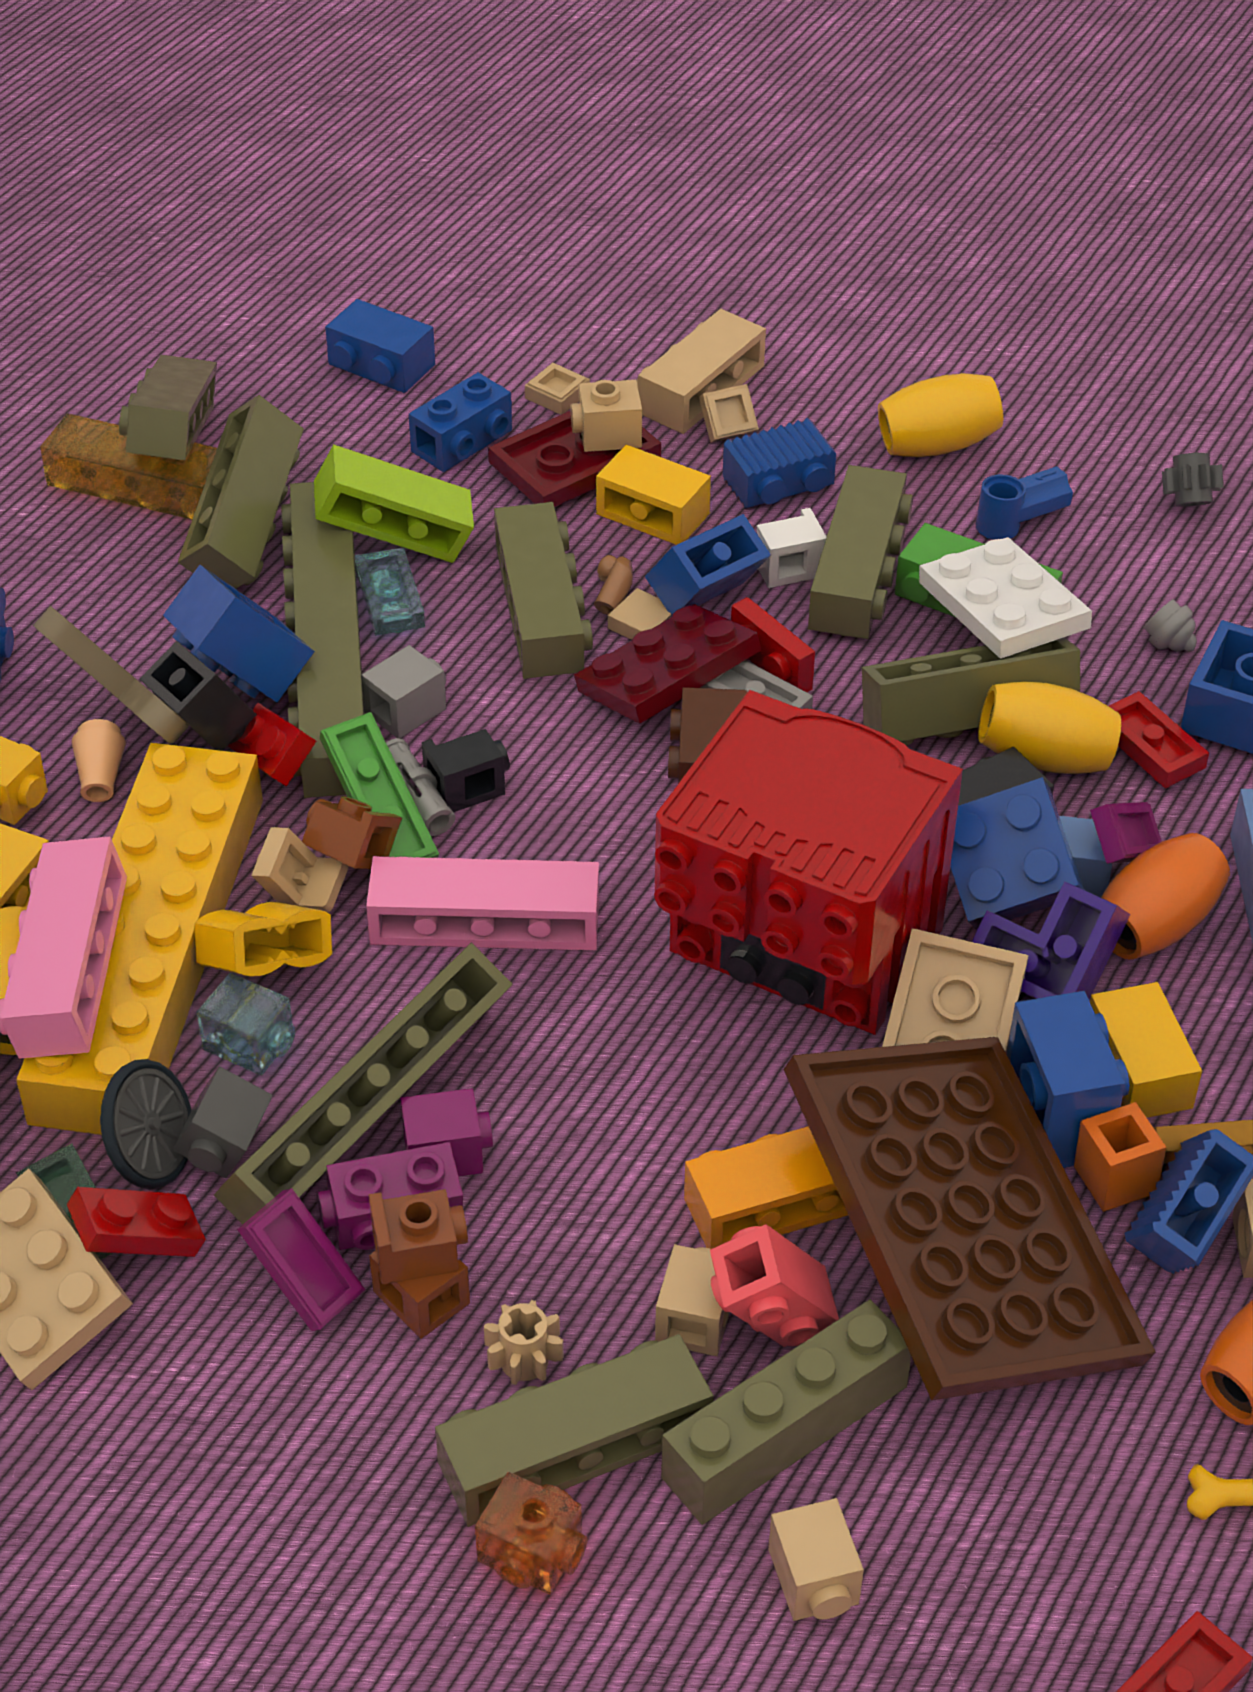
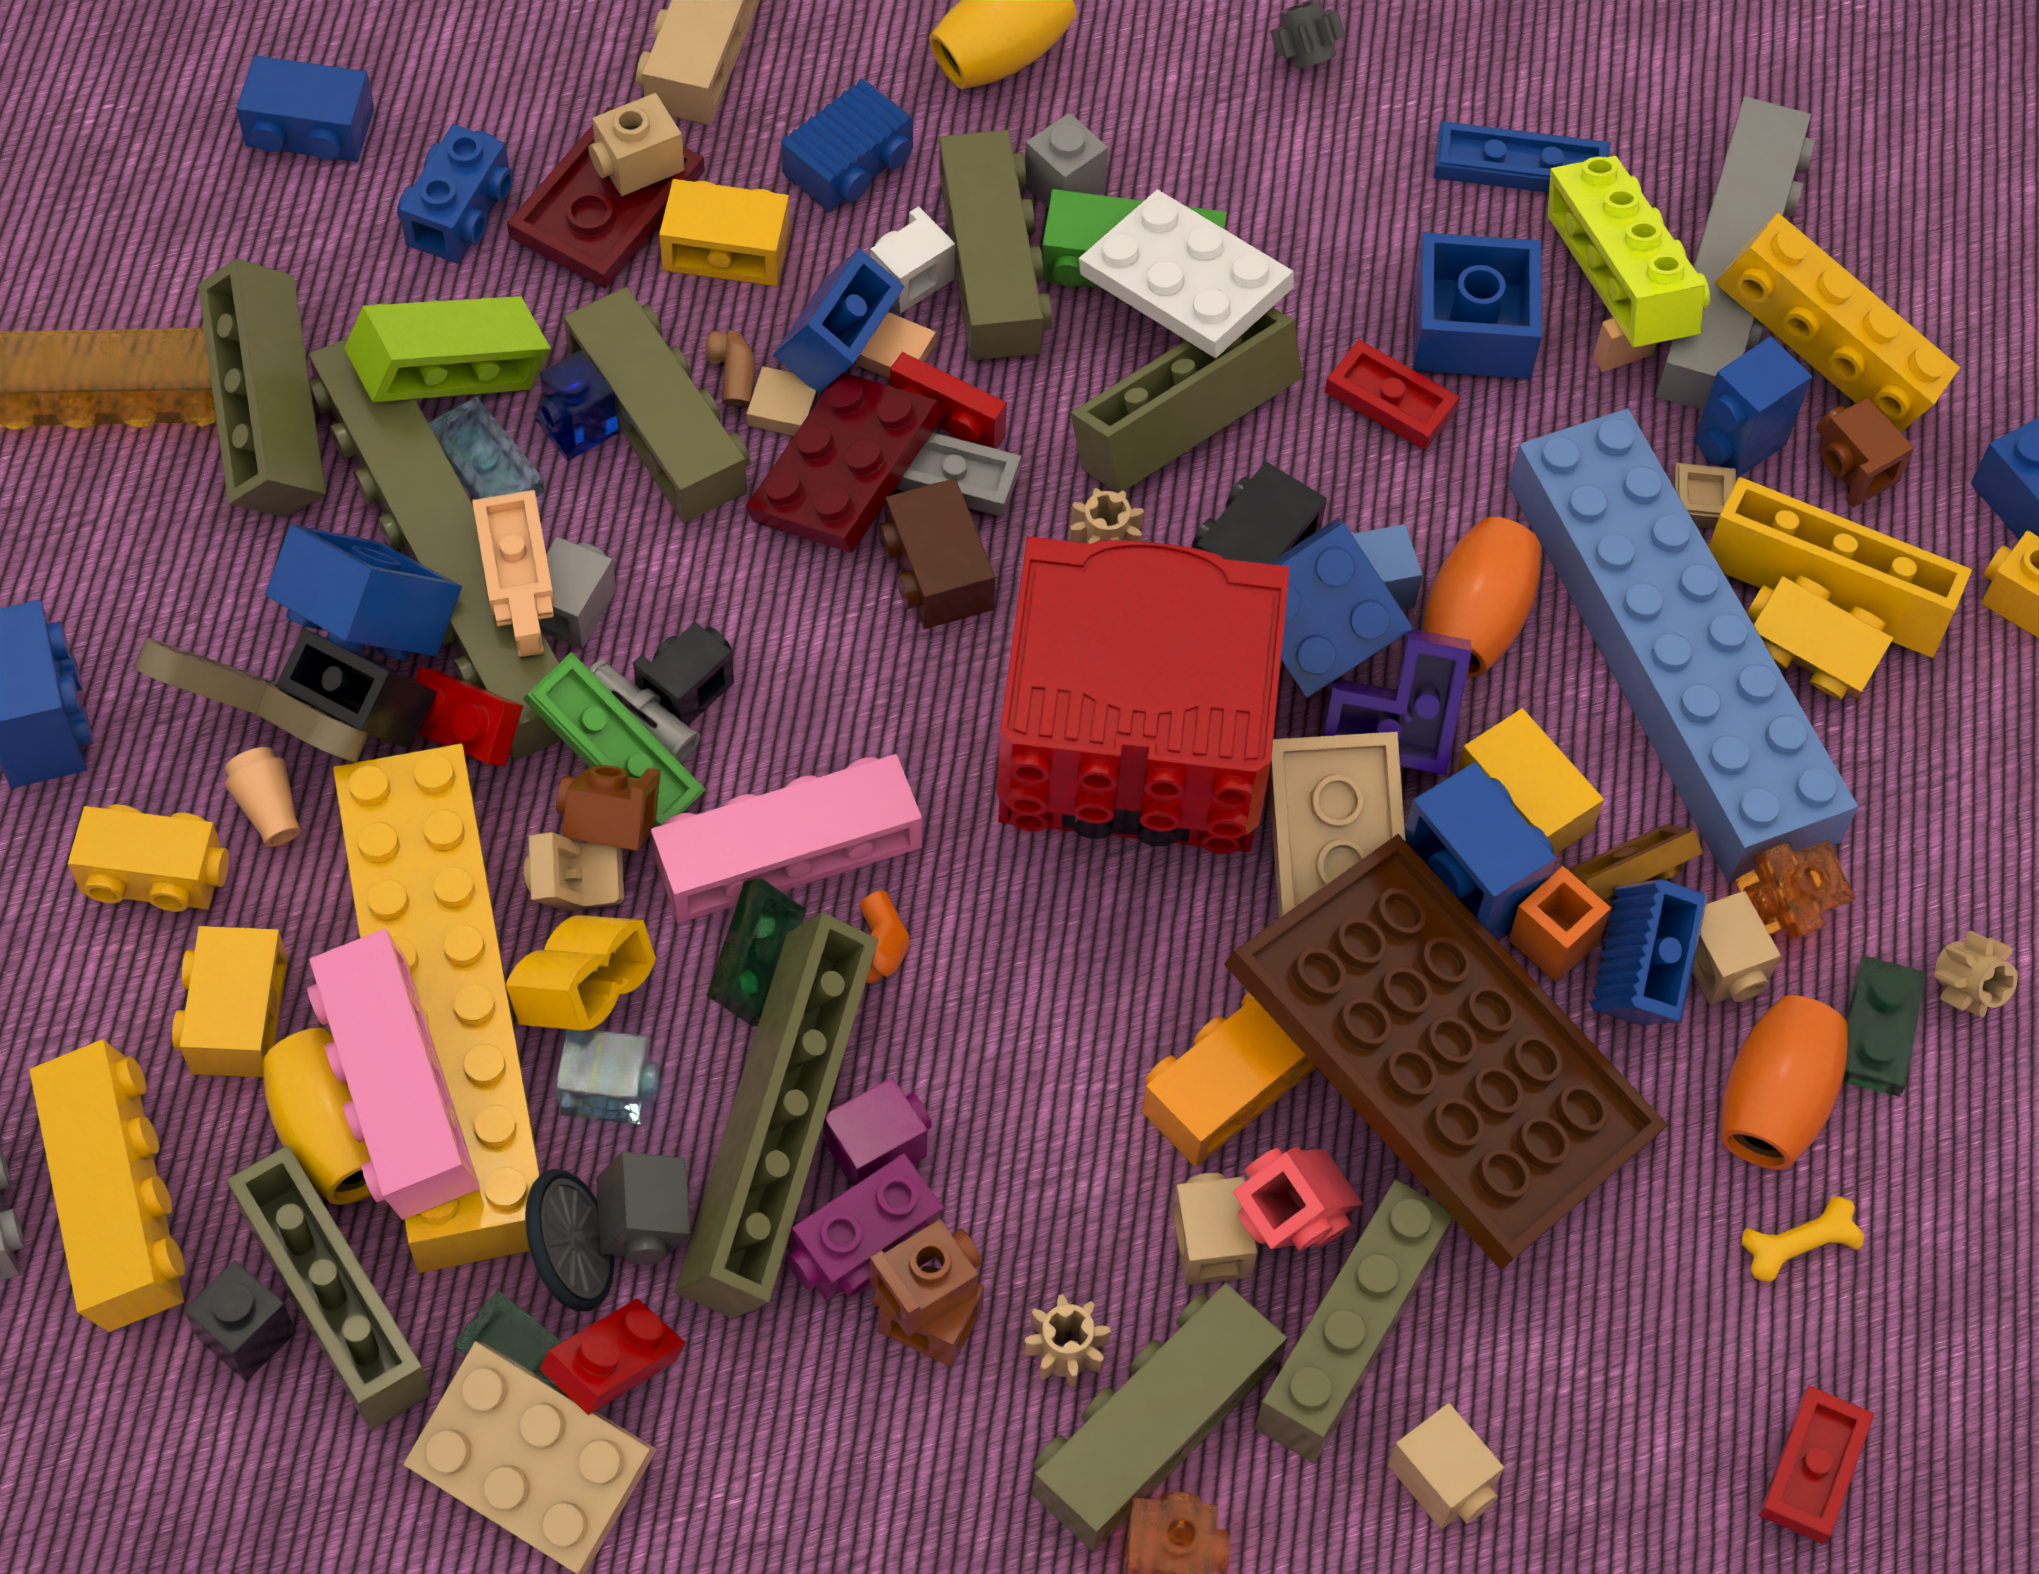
camera: 25 degrees left, 15 degrees up
olive brick [119,355,217,460] -> none
magenta tile [237,1188,366,1331] -> none
tan tile [525,363,590,415] -> none
tan tile [699,384,759,443] -> none
blue piece [975,466,1073,540] -> none
yellow piece [978,681,1121,774] -> none
magenta tile [1090,802,1162,864] -> none
light grey plate [1143,599,1197,652] -> none
none -> light nougat hinge [472,490,555,658]
none -> clear blue brick [534,351,619,461]
none -> clear green plate [706,878,807,1027]
none -> light nougat tile [856,312,936,379]
none -> orange arm [859,890,910,984]
none -> light grey brick [1025,112,1108,209]

